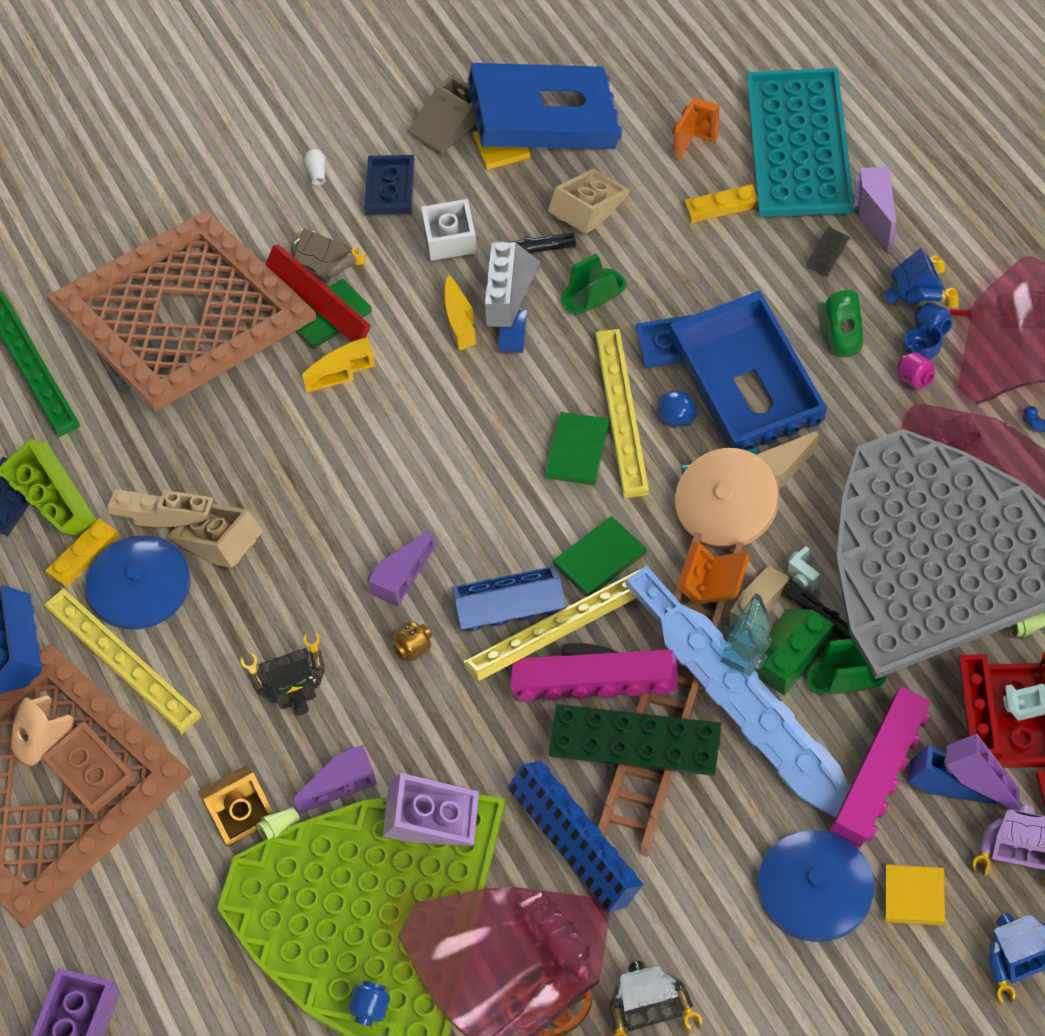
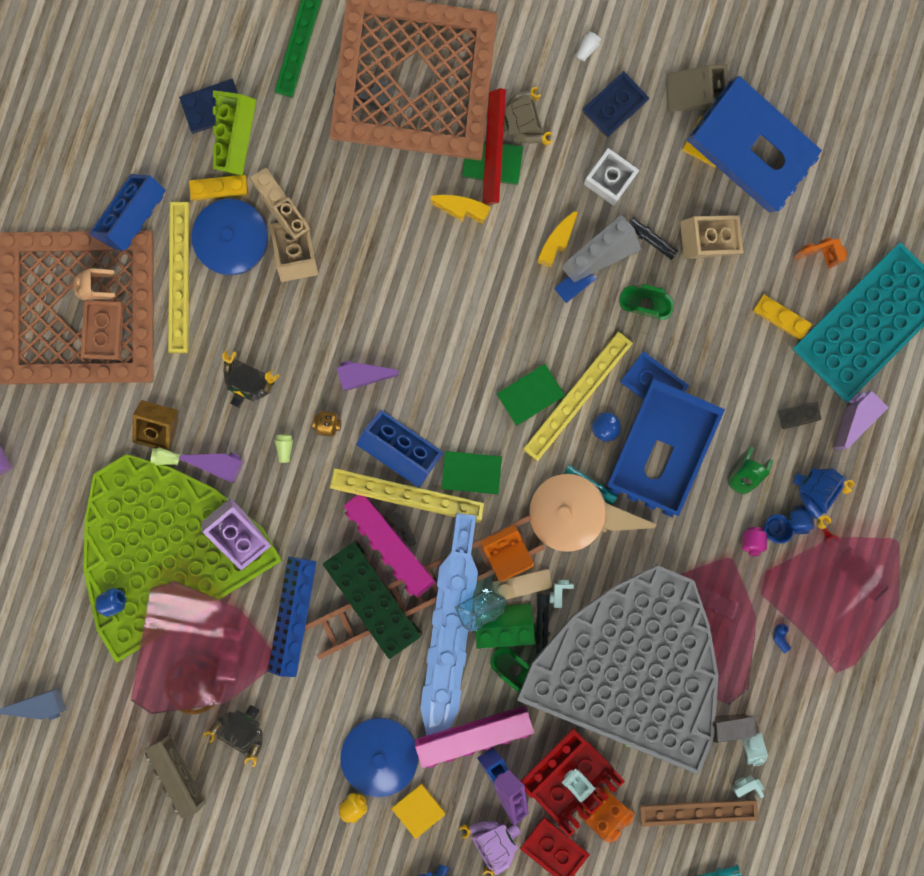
camera: 40 degrees right, 30 degrees up
none -> yellowish green cone [274,434,294,463]
none -> yellow head [338,793,367,823]

